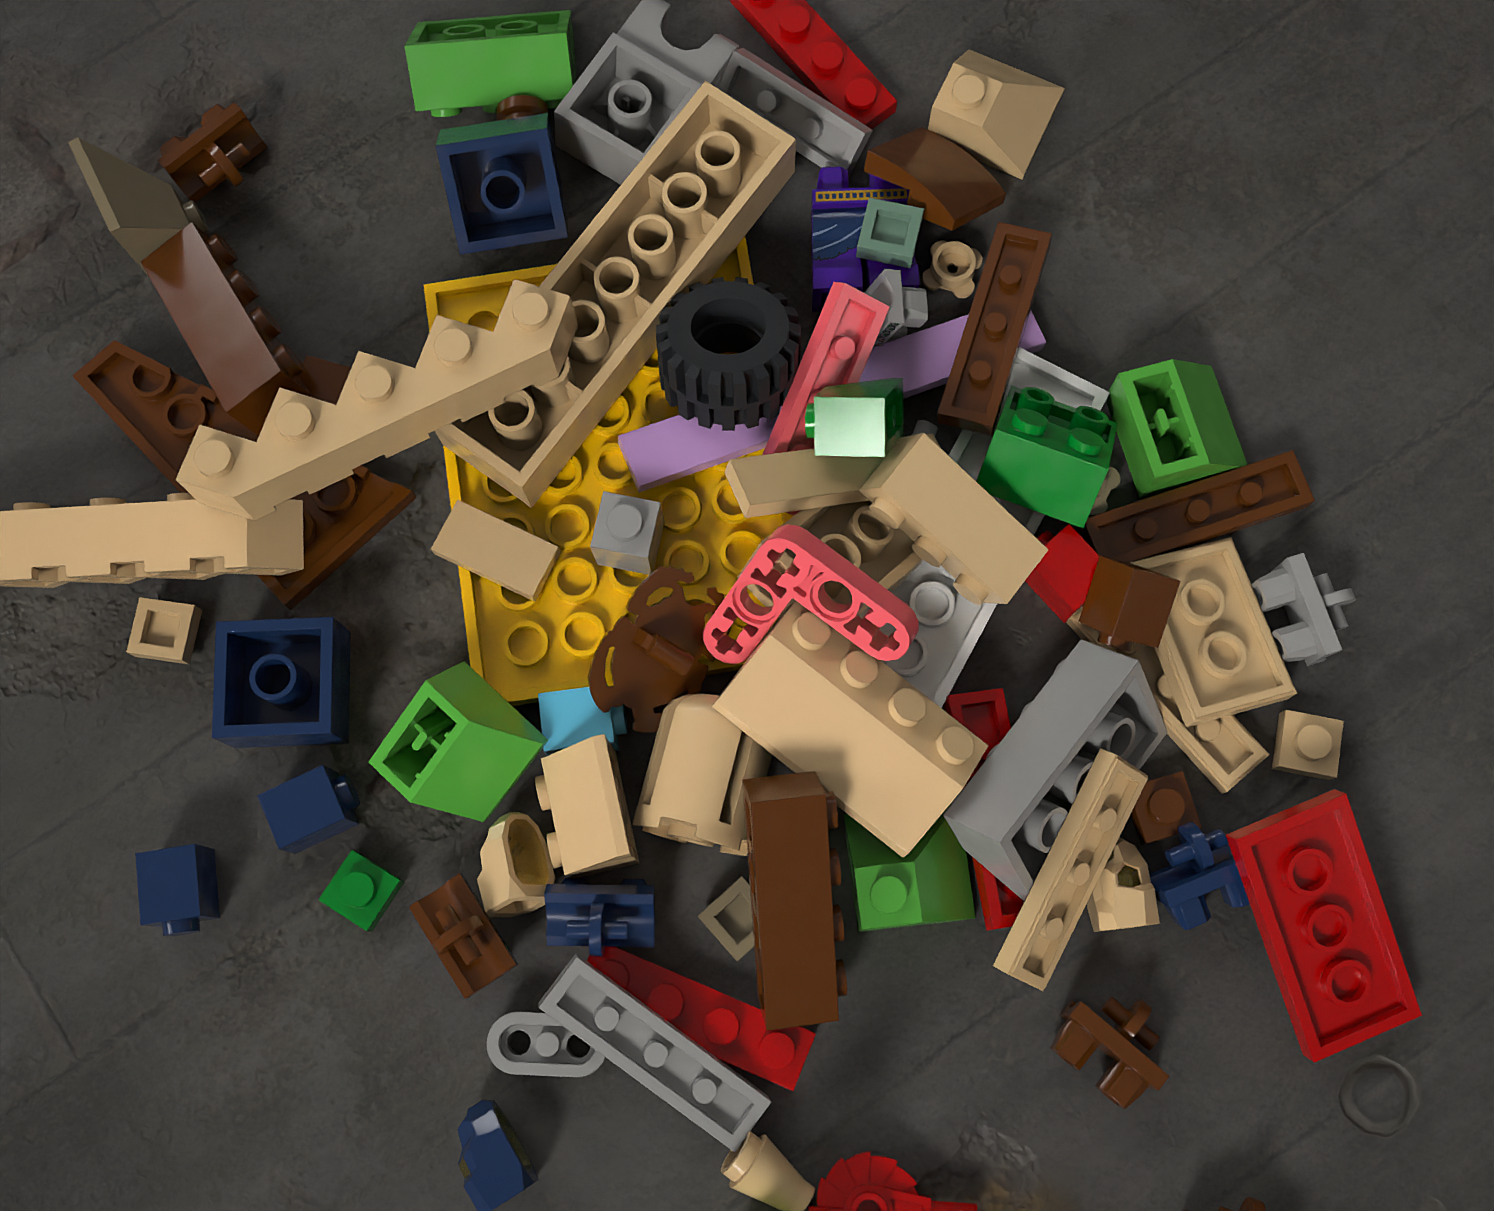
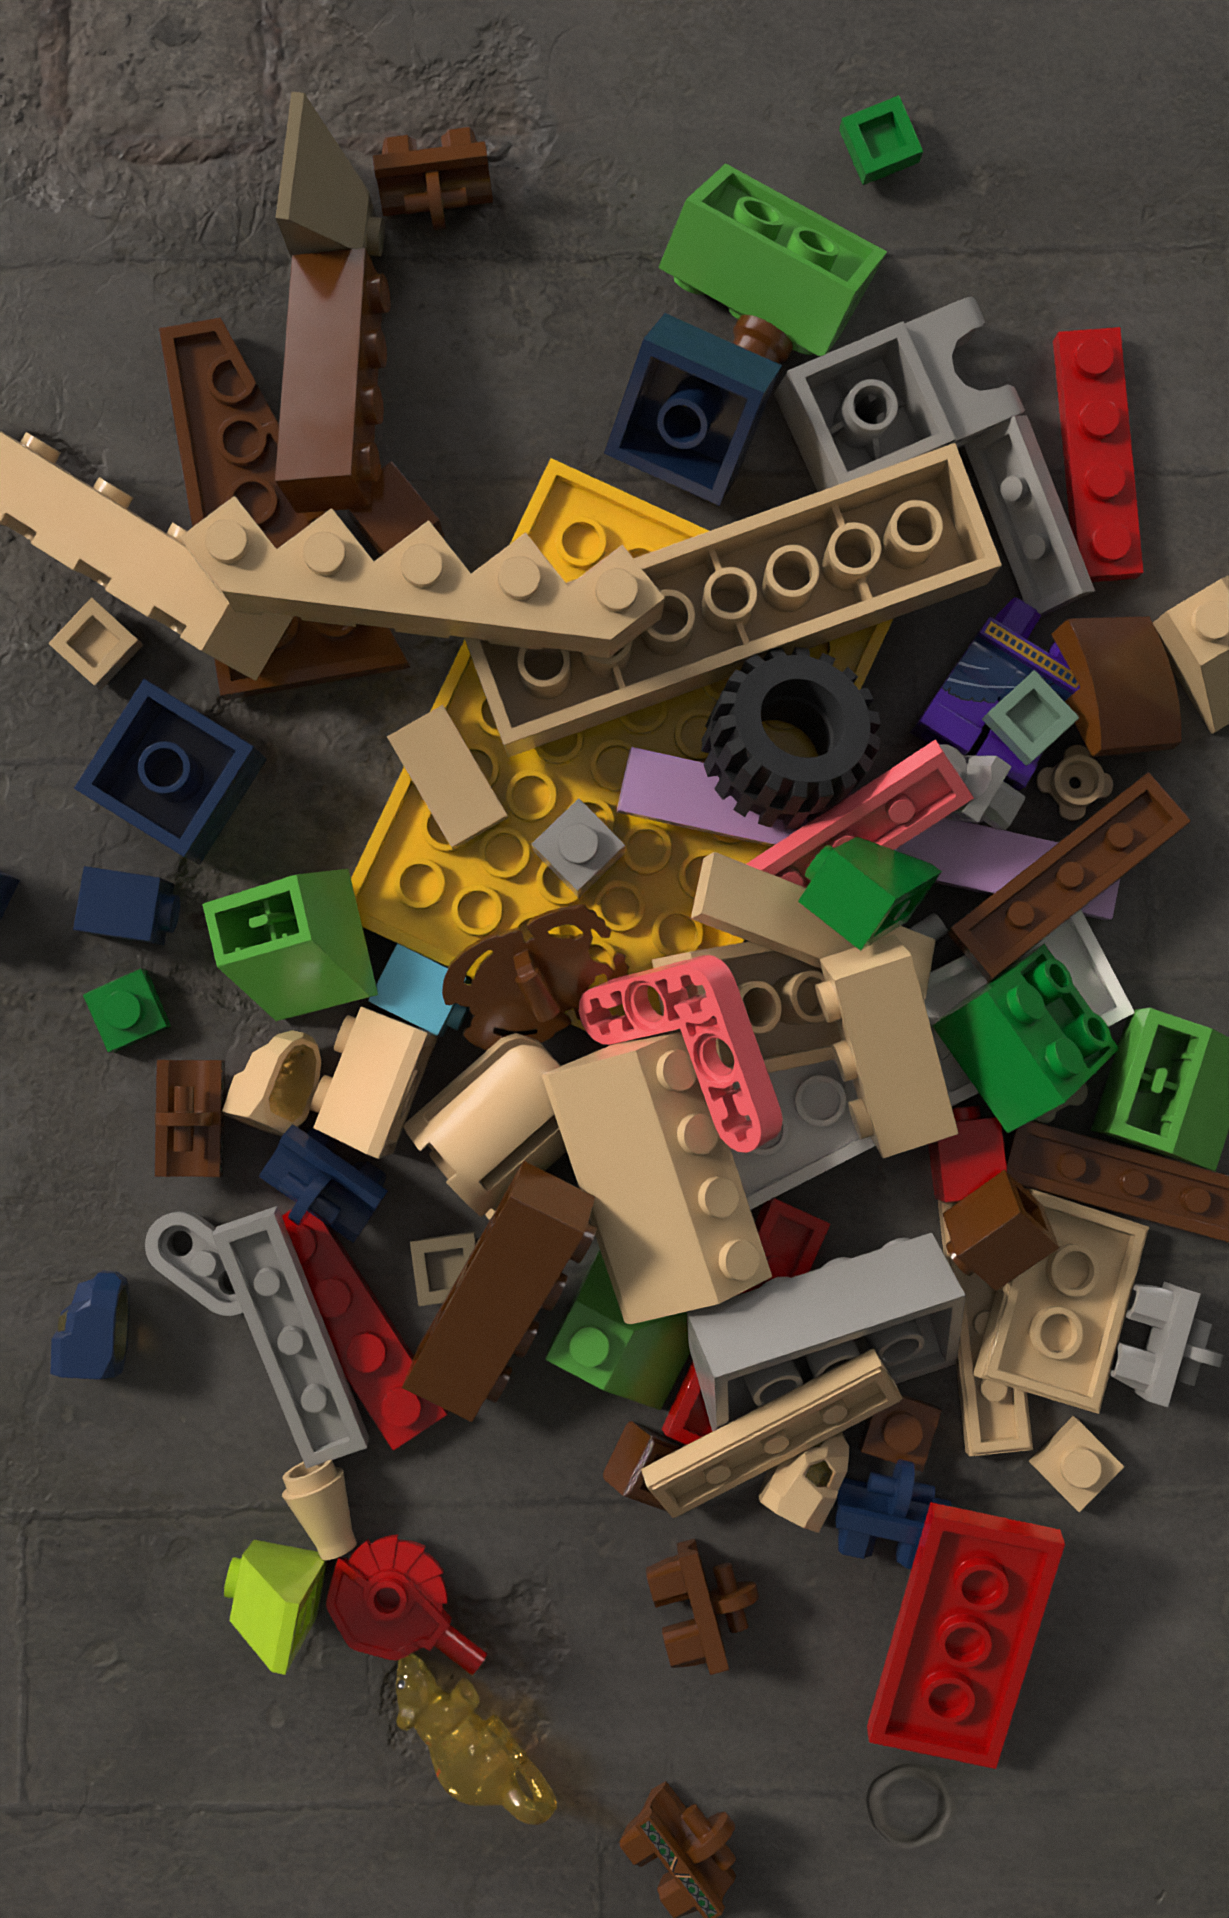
camera: 30 degrees right, 10 degrees up
none -> reddish brown slope [603,1421,684,1512]

